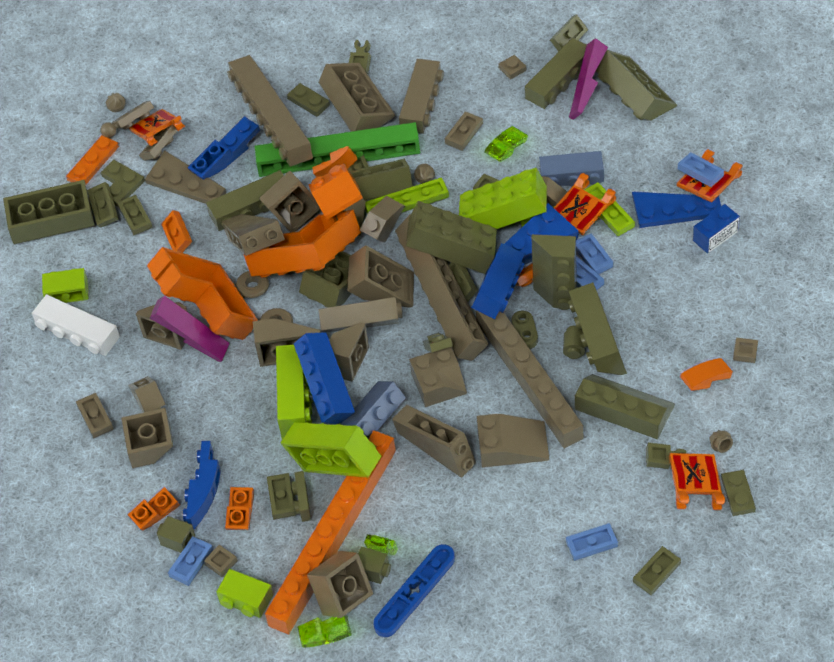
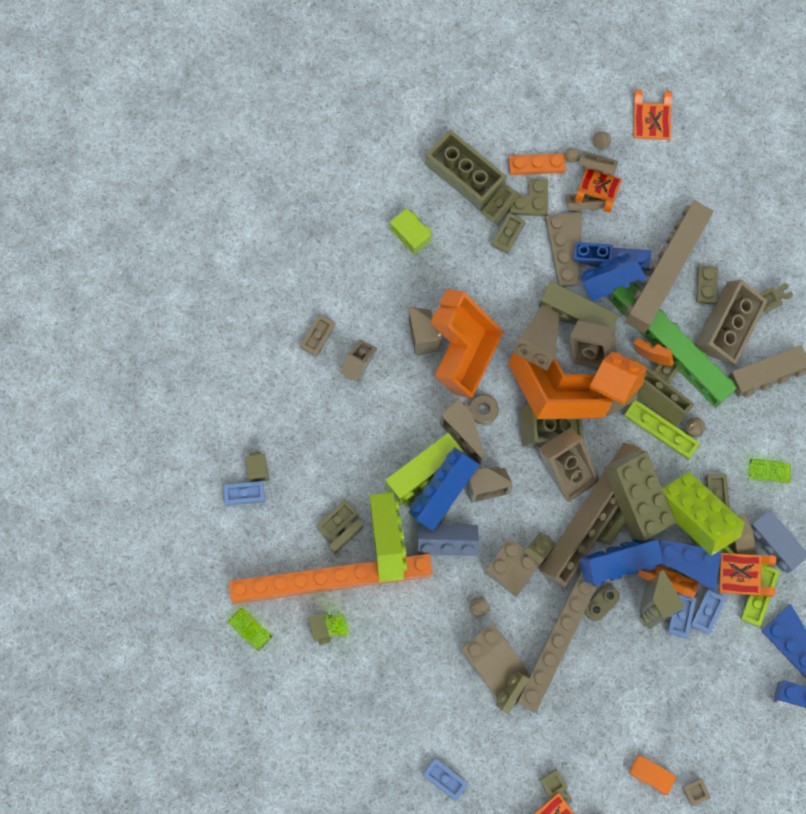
camera: 45 degrees right, 20 degrees up
white brick [32,294,120,356] -> none
dark tan slope [121,408,173,469] -> none
orange slope [127,487,181,531] -> none
magenta slope [149,295,230,362] -> none
orange plate [161,210,192,253] -> none
blue slope [183,441,221,529] -> none
dark tan plate [204,545,237,577] -> none
lime brick [216,569,273,618] -> none
orange slope [225,487,254,530] -> none
dark tan piece [236,271,269,298] -> none
dark tan slope [307,551,373,618] -> none
dark tan slope [318,297,403,333] -> none
dark tan slope [360,196,405,242] -> none
blue piece [373,544,455,637] -> none
dark tan slope [392,404,476,478] -> none
dark tan plate [444,111,483,151] -> none
olive brick [563,326,585,359] -> none
olive slope [568,282,627,375] -> none
olive slope [575,374,675,440] -> none
none -> dark tan plate [470,596,490,617]
none -> olive plate [495,670,529,714]
none -> blue wedge [579,250,647,301]
none -> flag [634,89,672,140]

